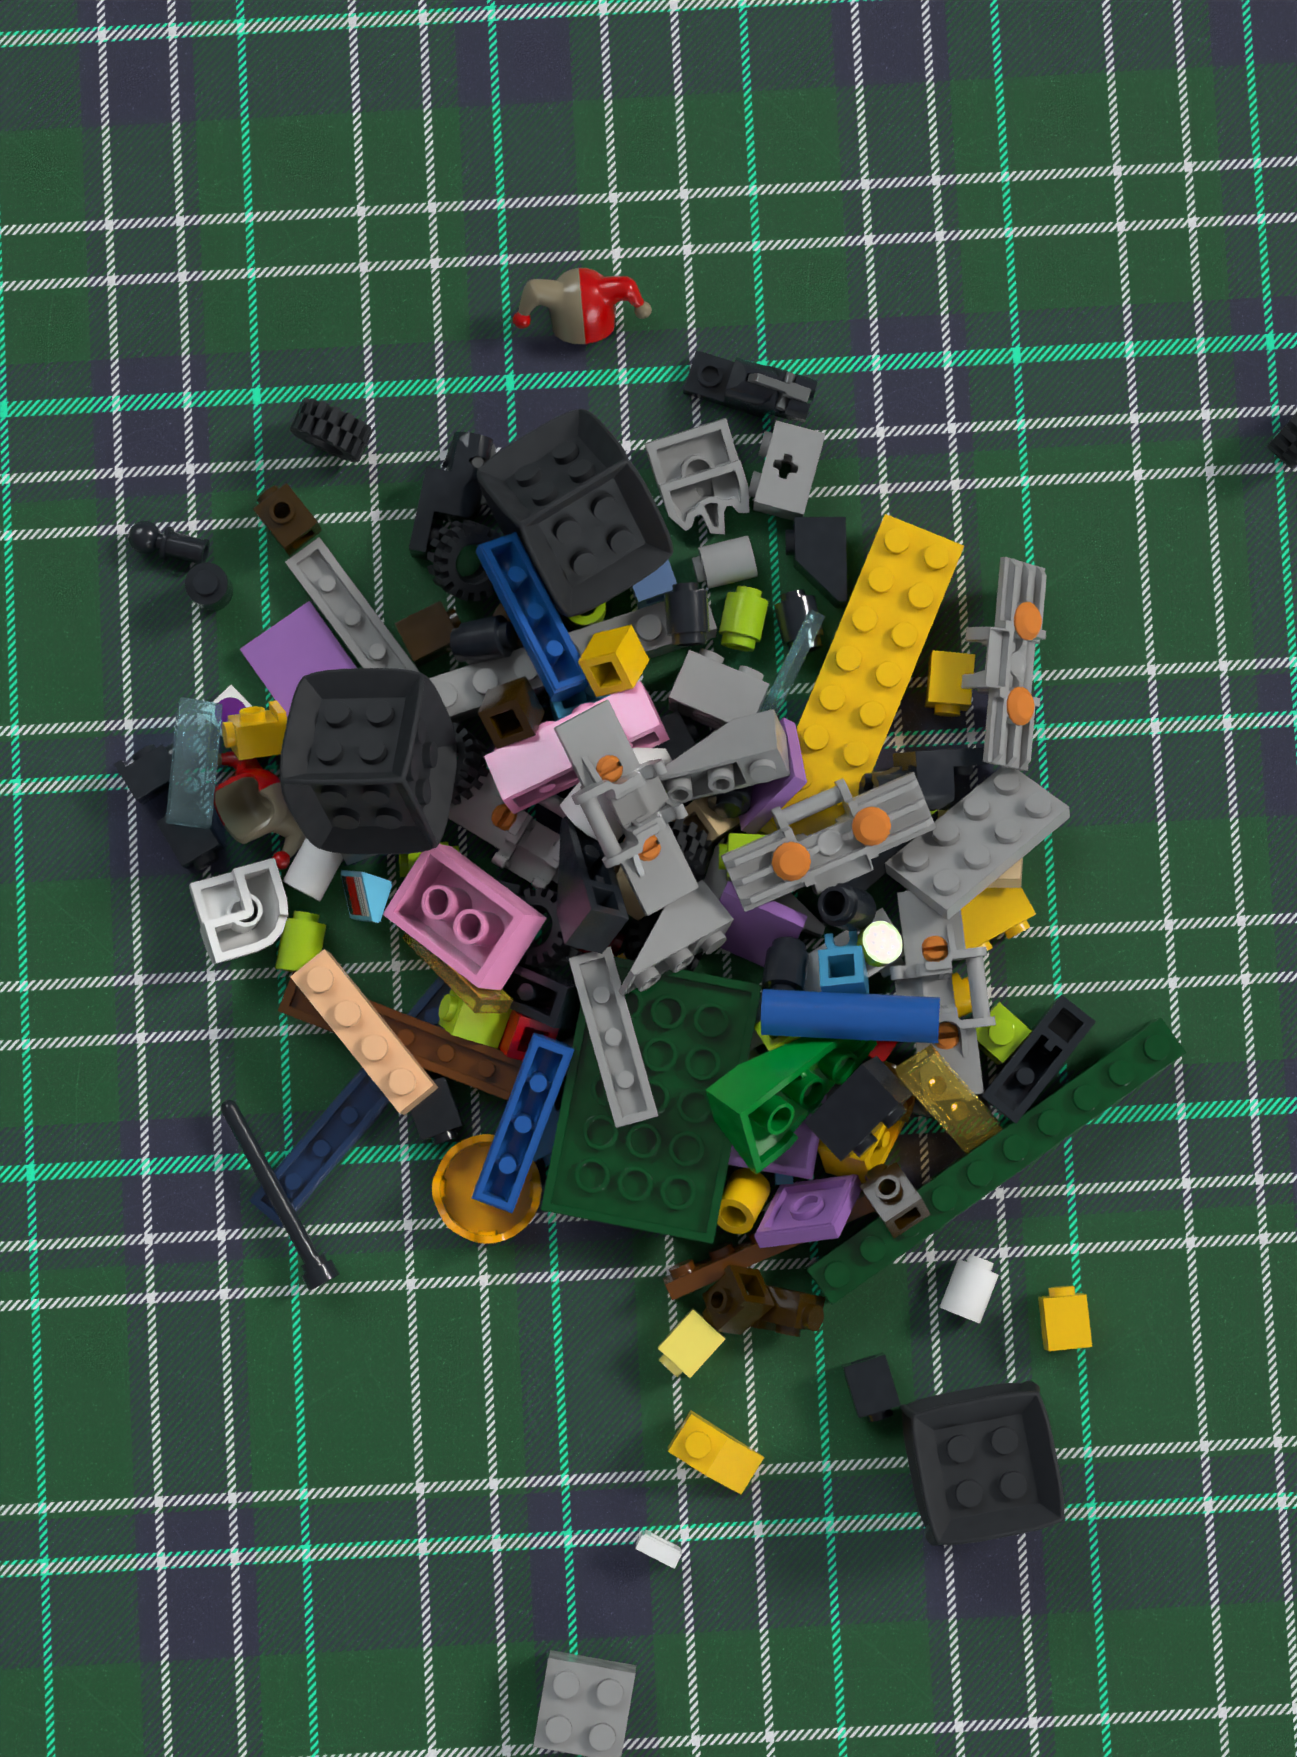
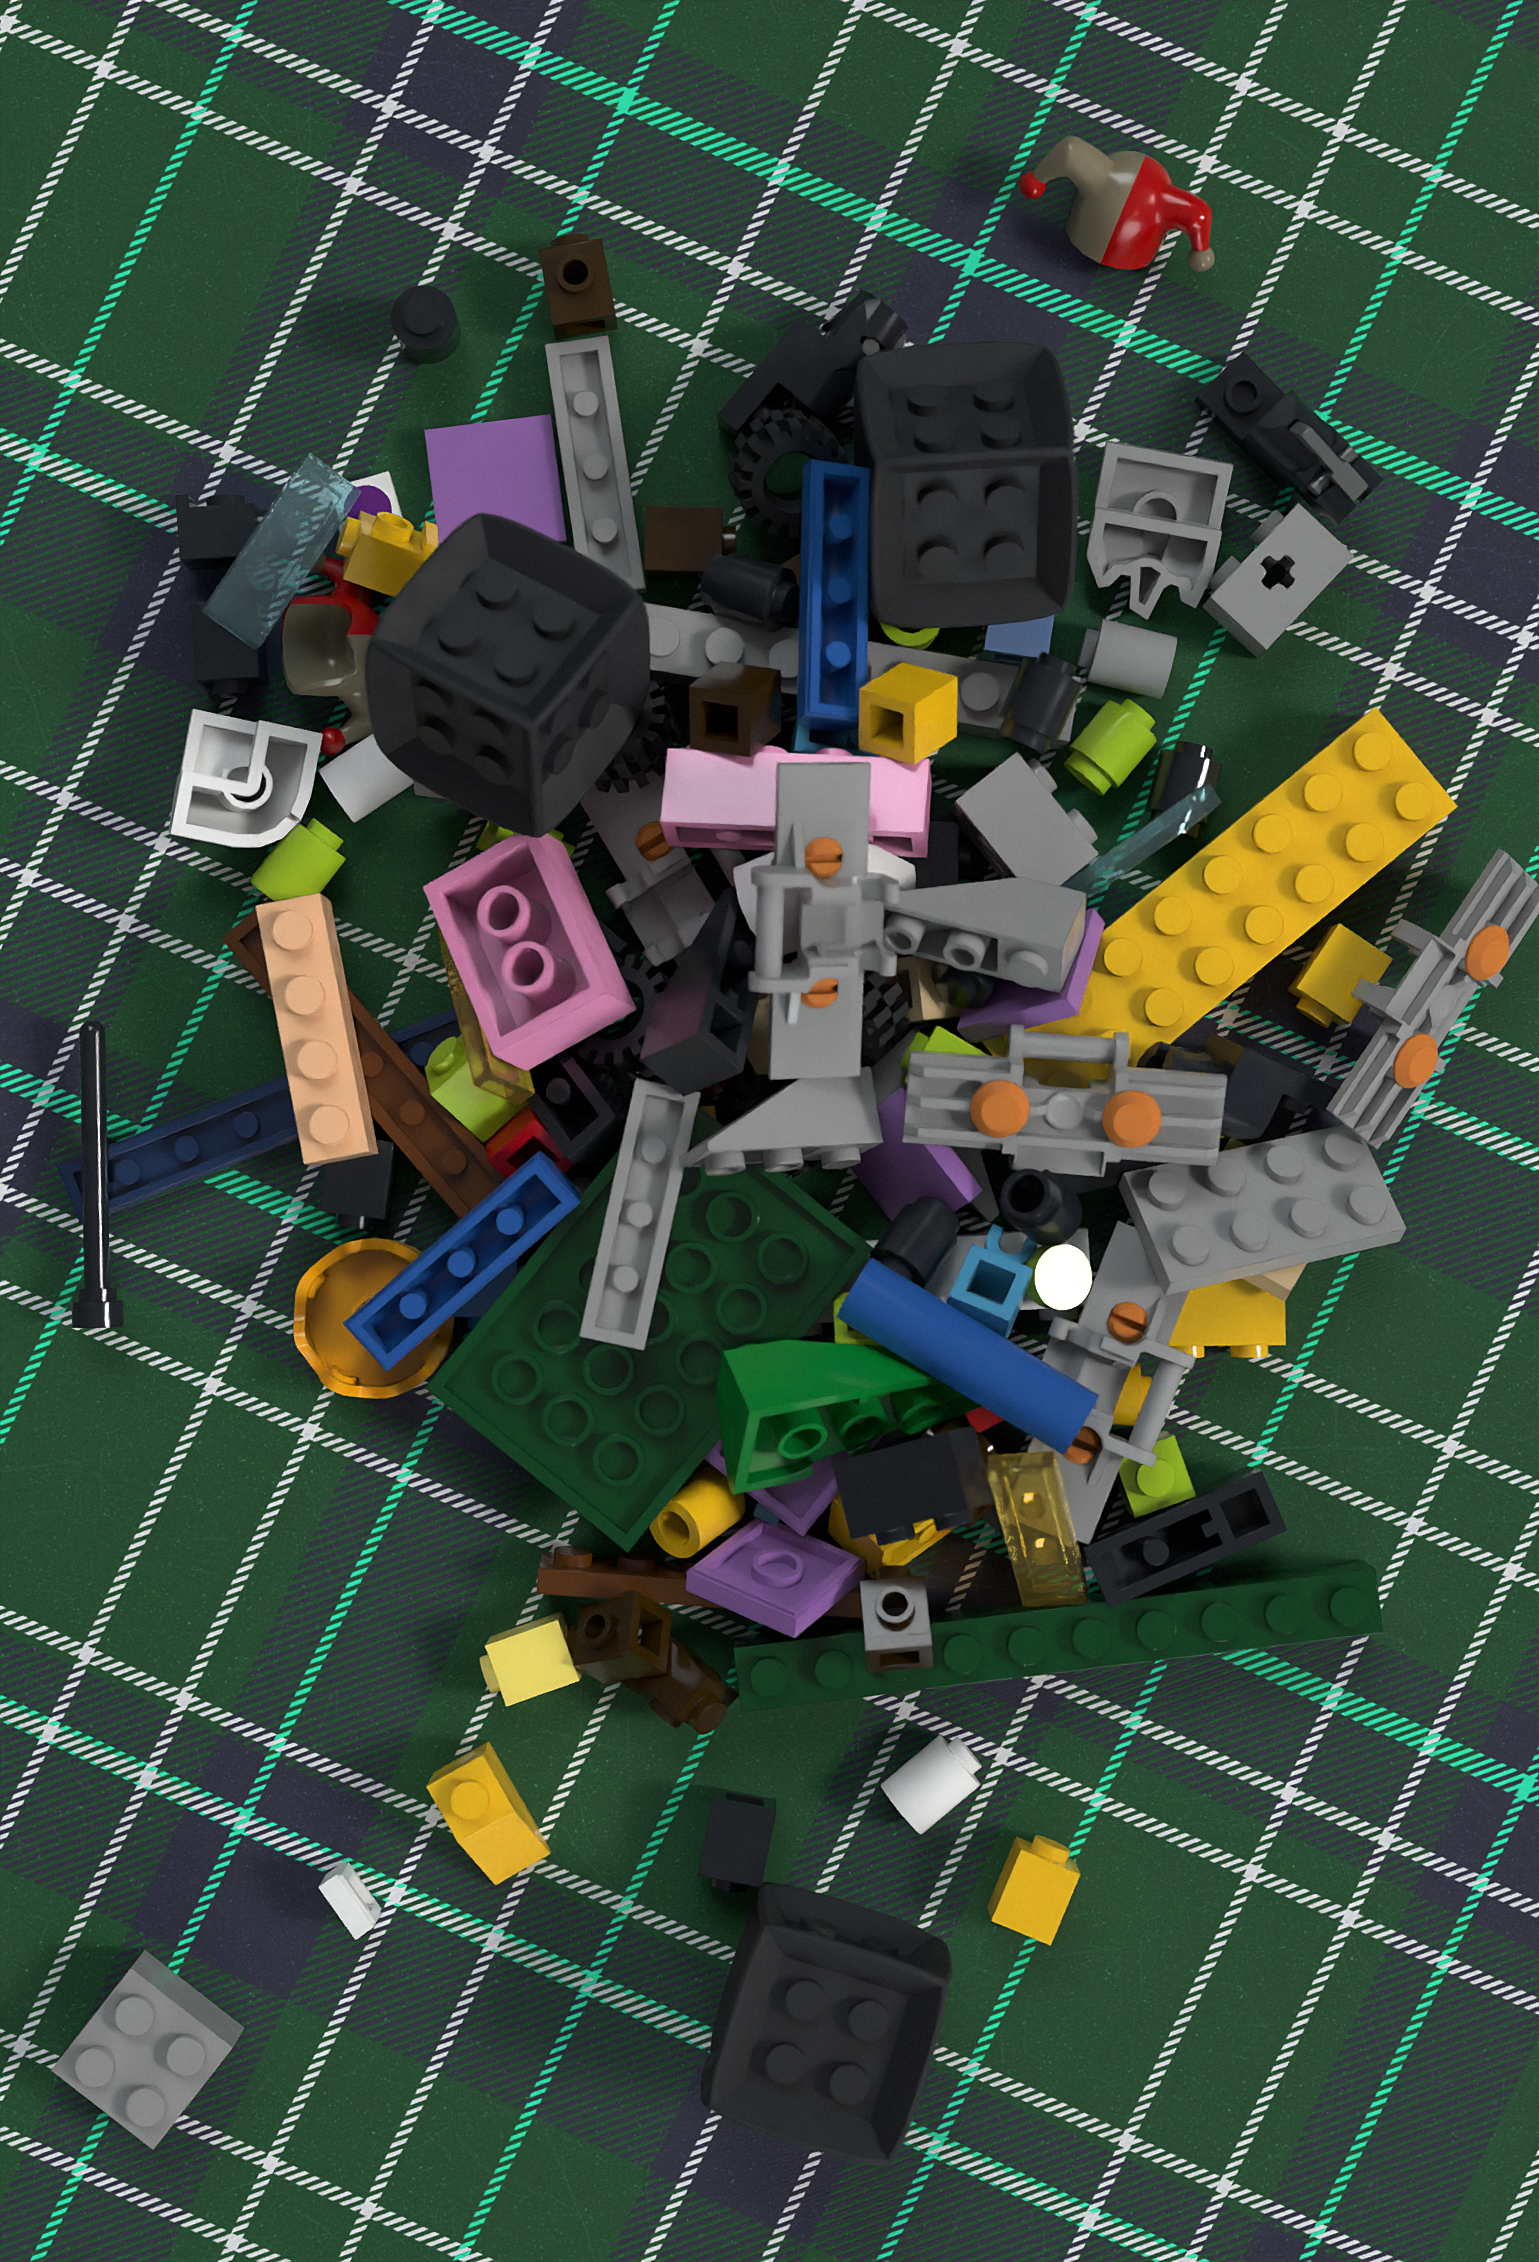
camera: 25 degrees right, 5 degrees up
black pin [128,521,210,564] -> none
black tyre [289,397,373,463] -> none
medium azure slope [341,870,392,923] -> none
black slope [785,517,847,609] -> none

